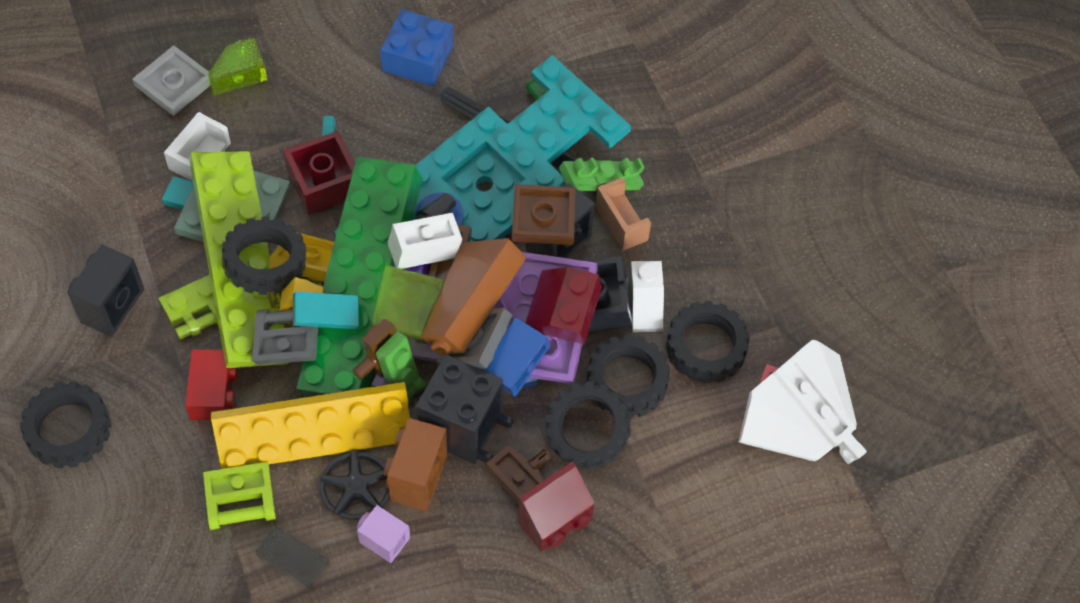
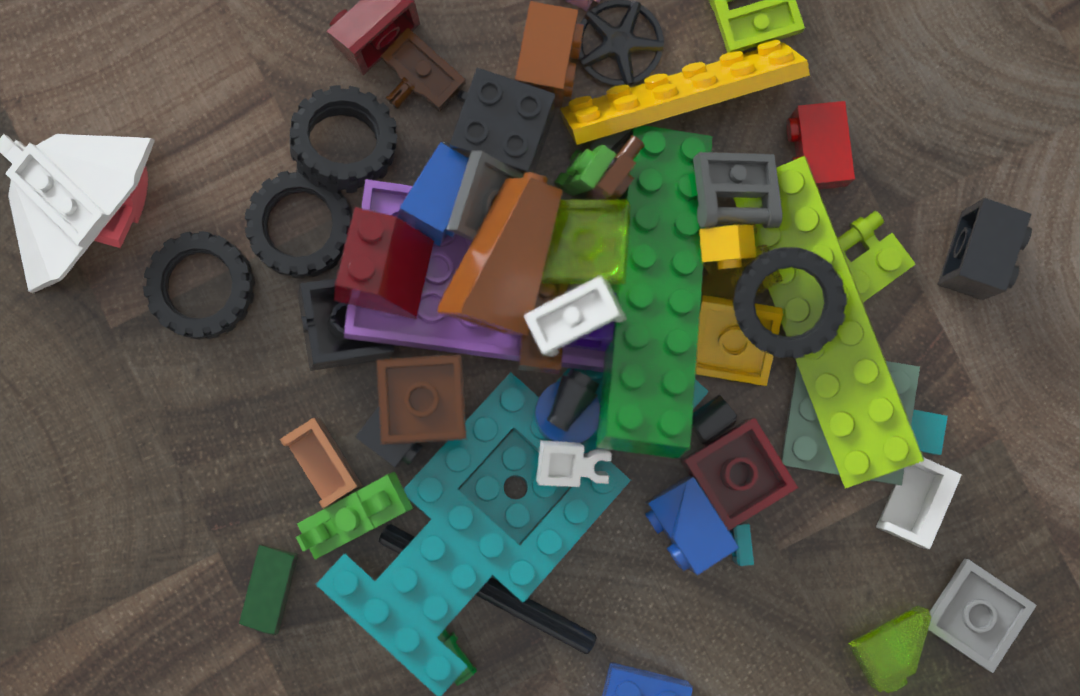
camera: 175 degrees right, 25 degrees up
black tyre [20,381,111,468] -> none
teal tile [293,292,359,329] -> none
white slope [628,261,664,332] -> none
none -> dark green slope [239,545,299,635]
none -> white plate [536,441,612,487]
none -> blue slope [645,476,739,575]
none -> black brick [691,395,737,445]

